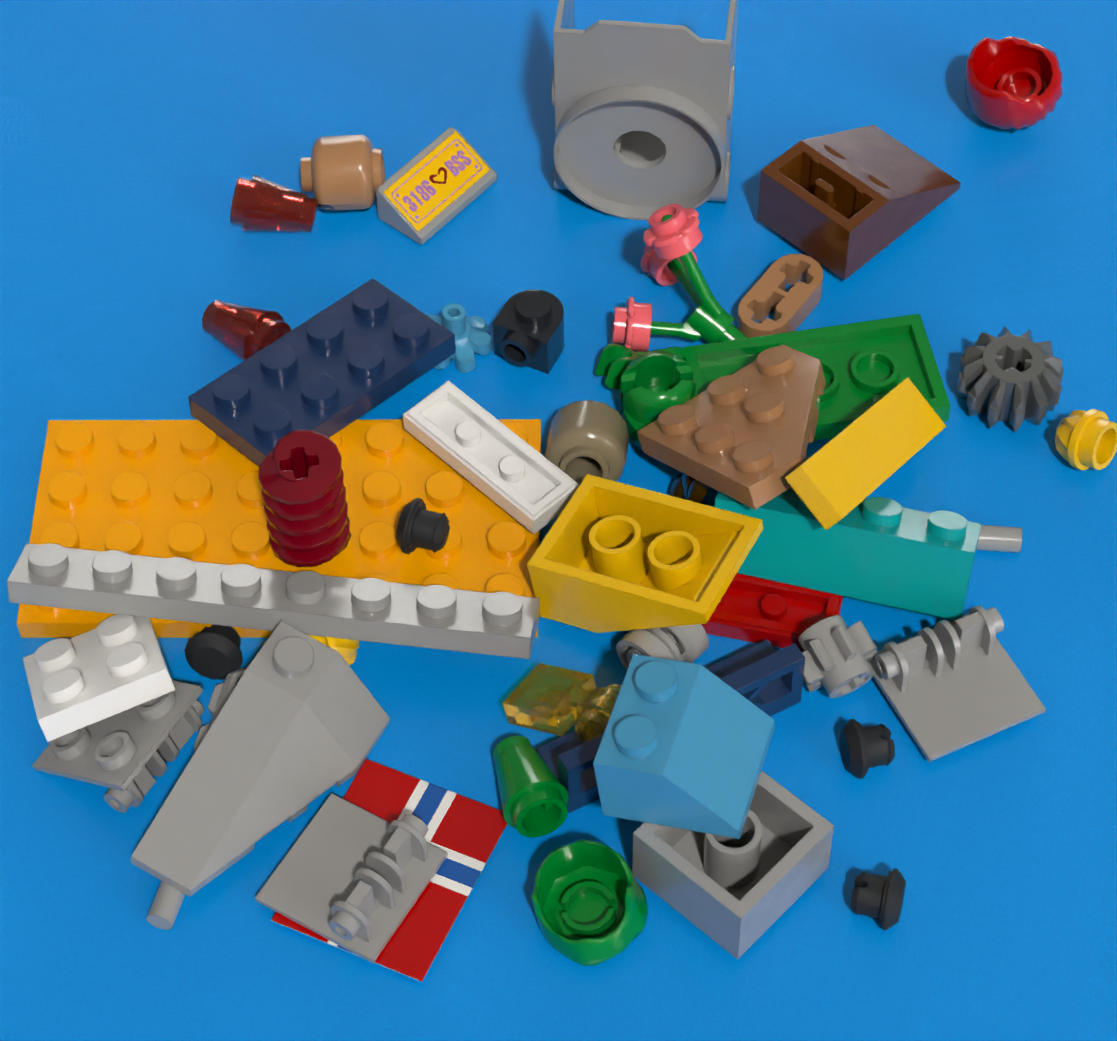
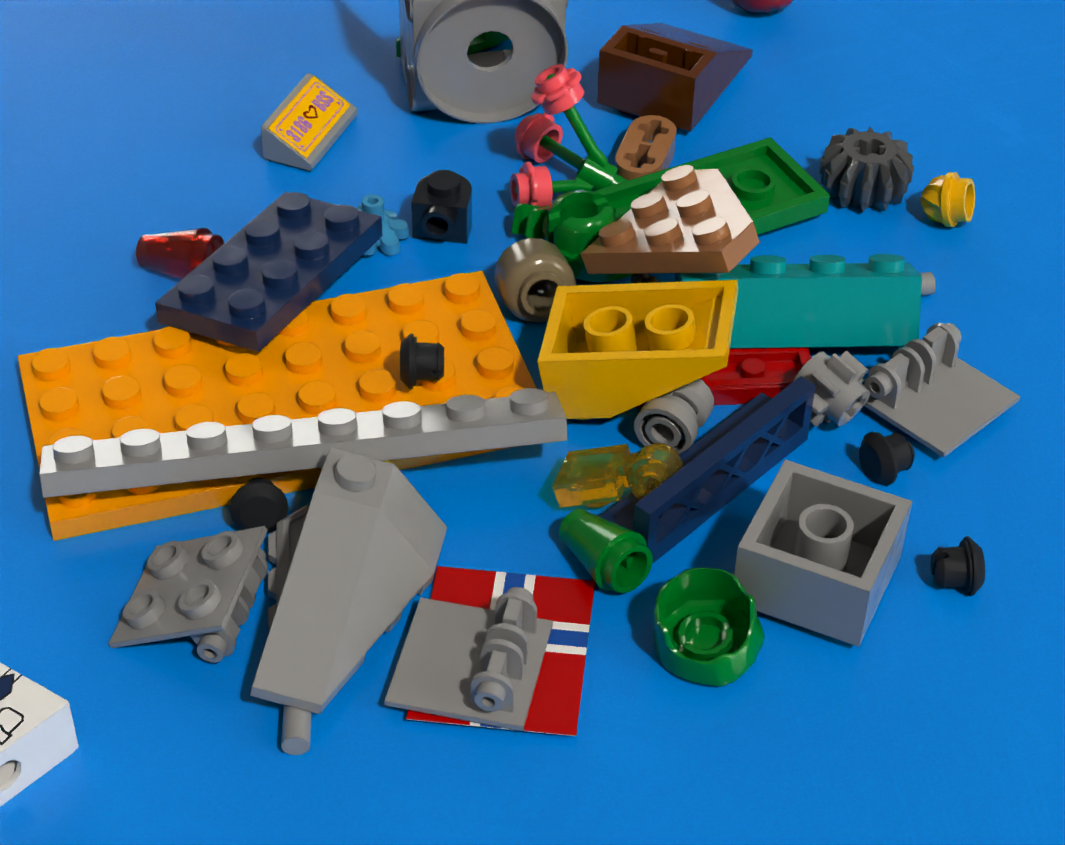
camera: 20 degrees left, 10 degrees down
white plate [23,614,175,742] -> none
clear red cone [230,174,317,233] -> none
dark red piece [259,430,352,568] -> none
medium nougat head [300,135,385,211] -> none
white tile [403,380,579,534] -> none
dark azure slope [593,654,775,839] -> none
yellow tile [785,377,946,530] -> none

